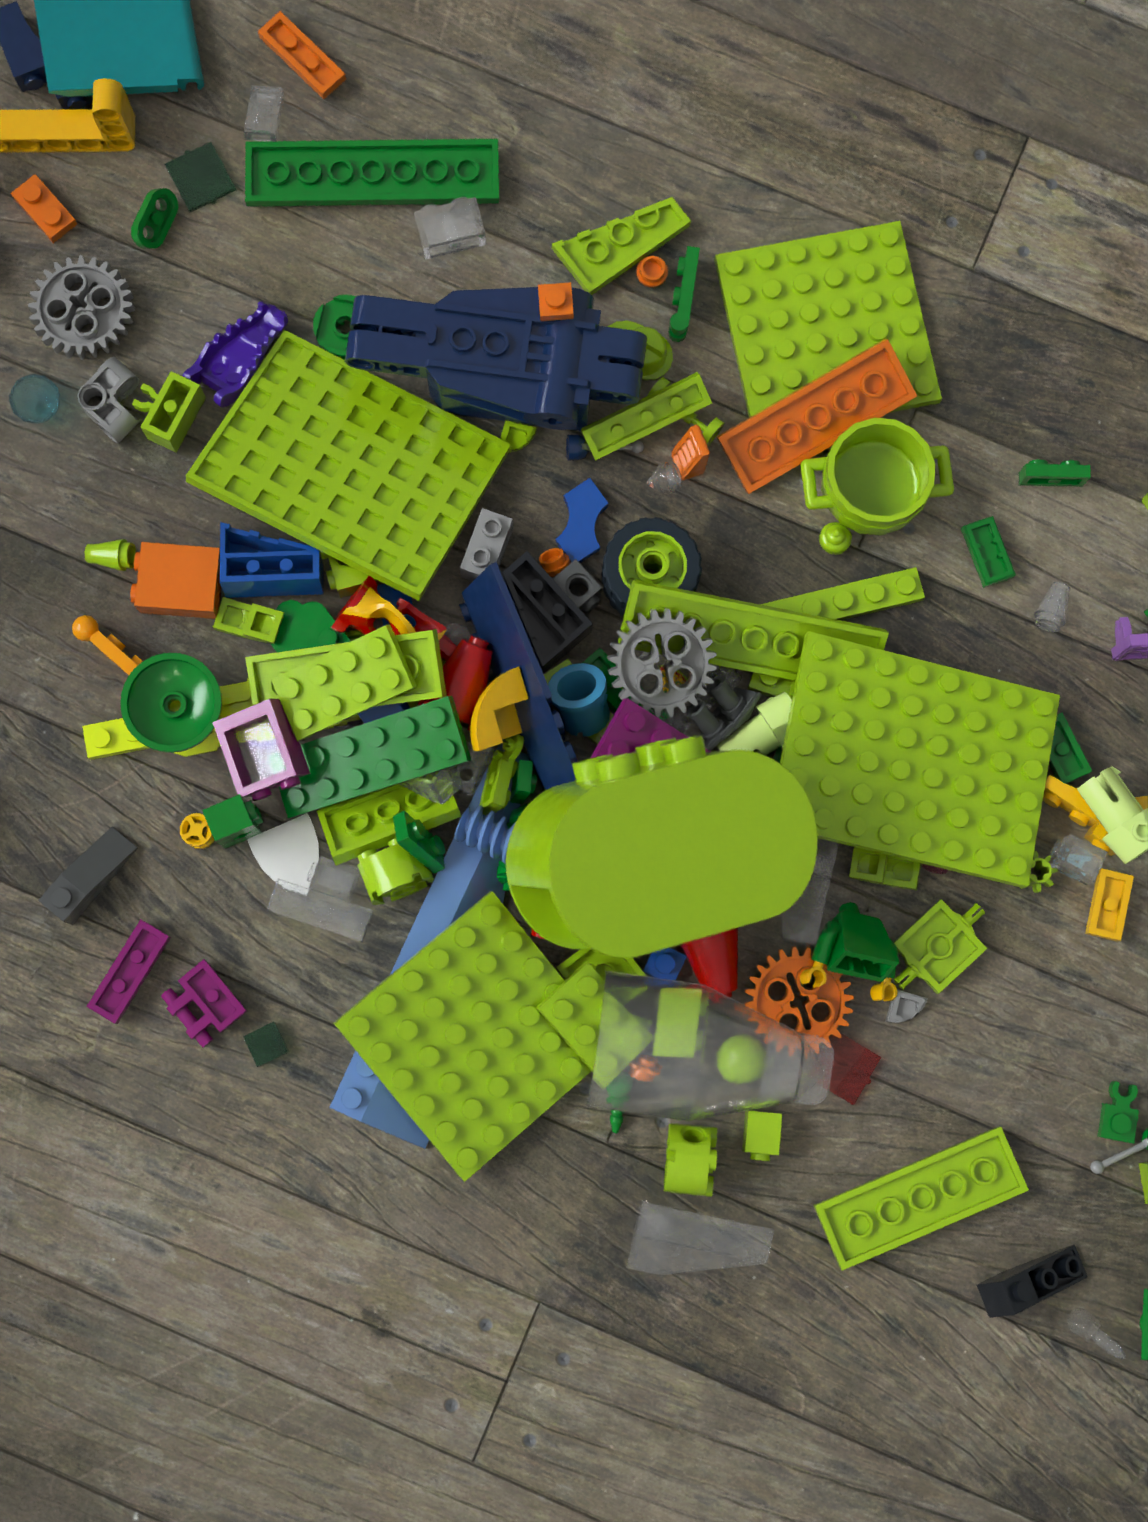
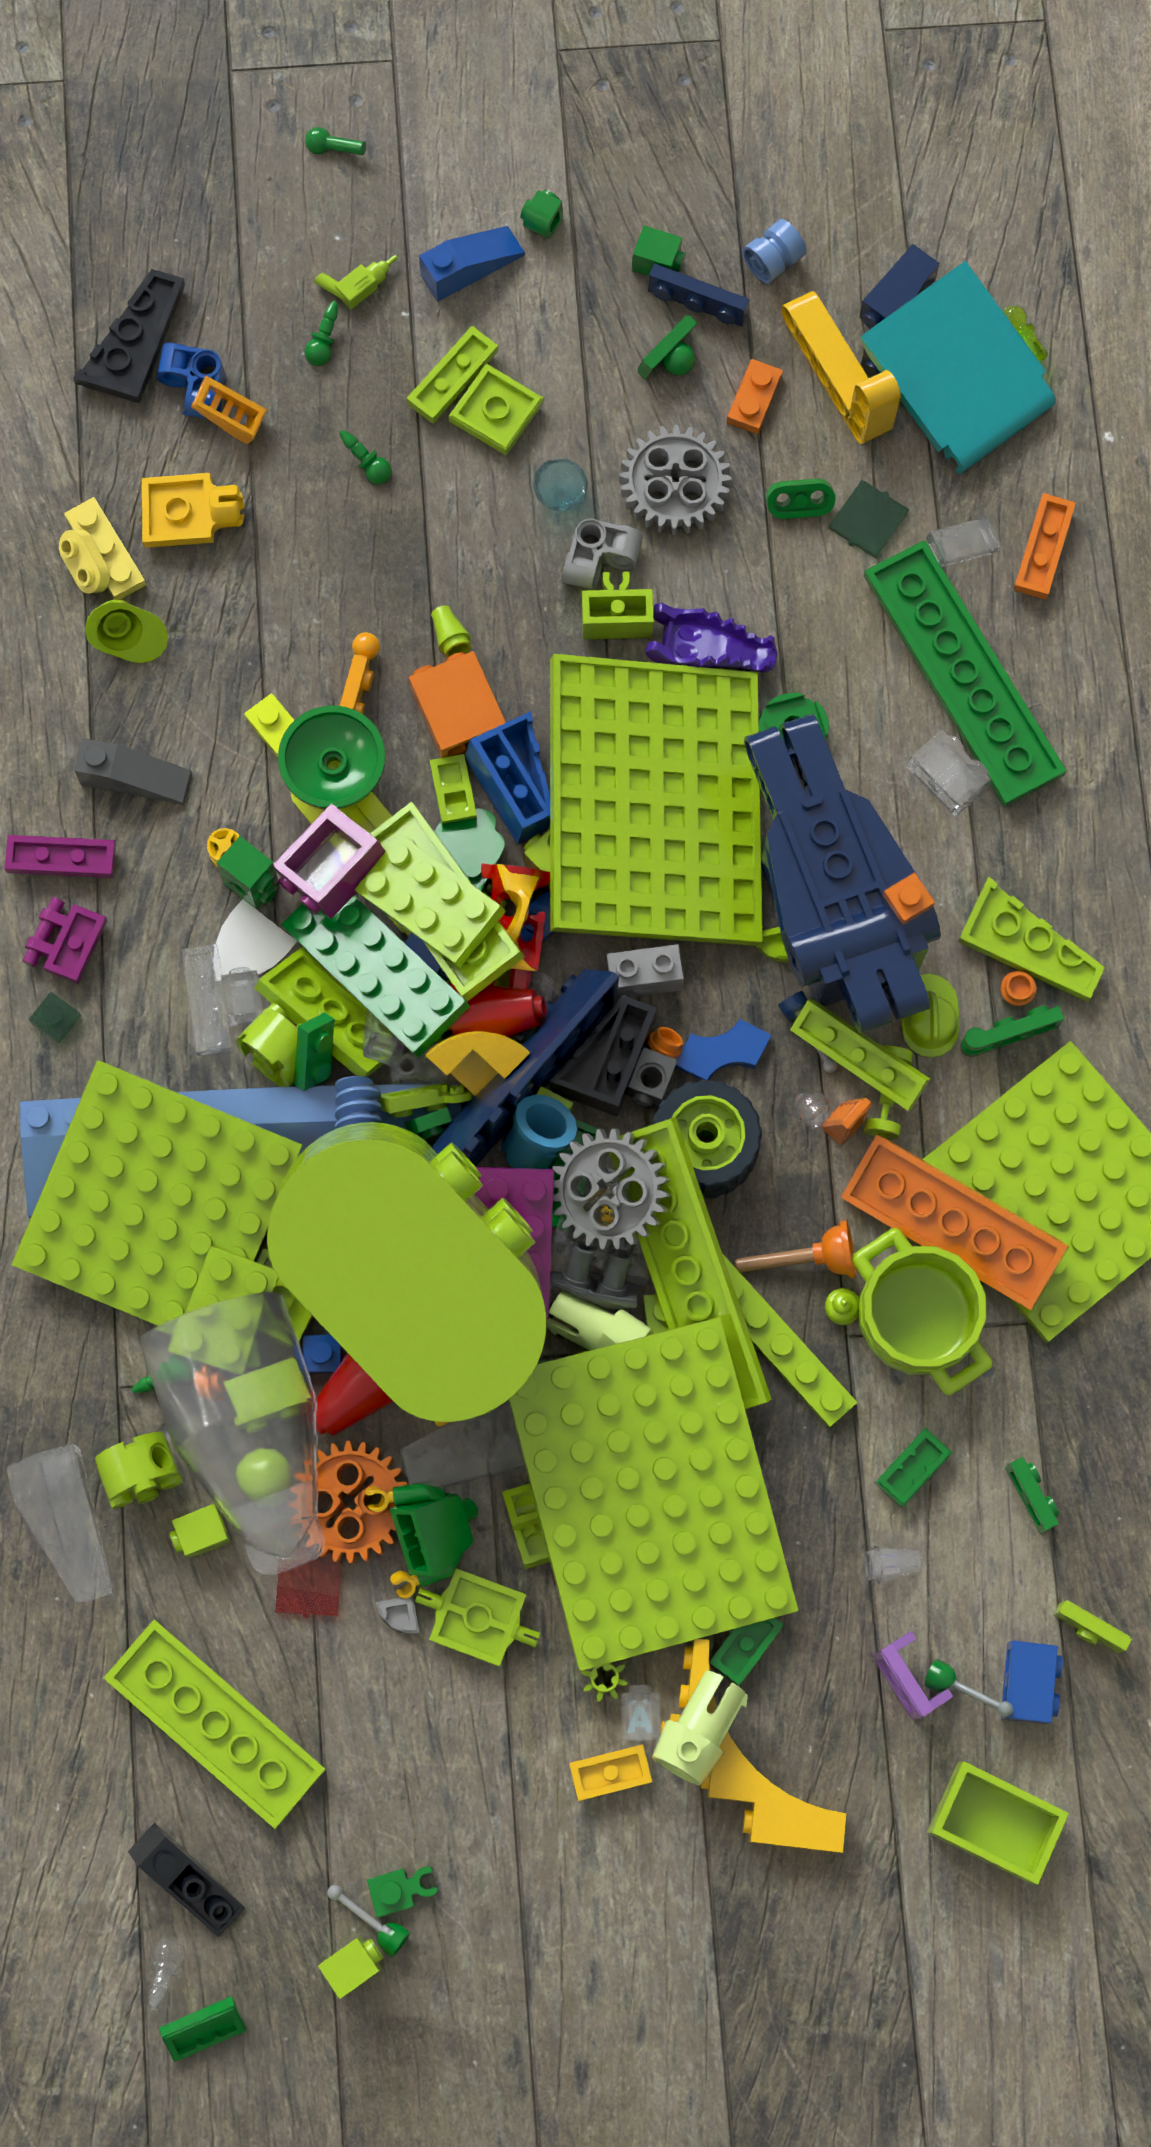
camera: 65 degrees right, 5 degrees down
none -> piece [735,1220,857,1279]

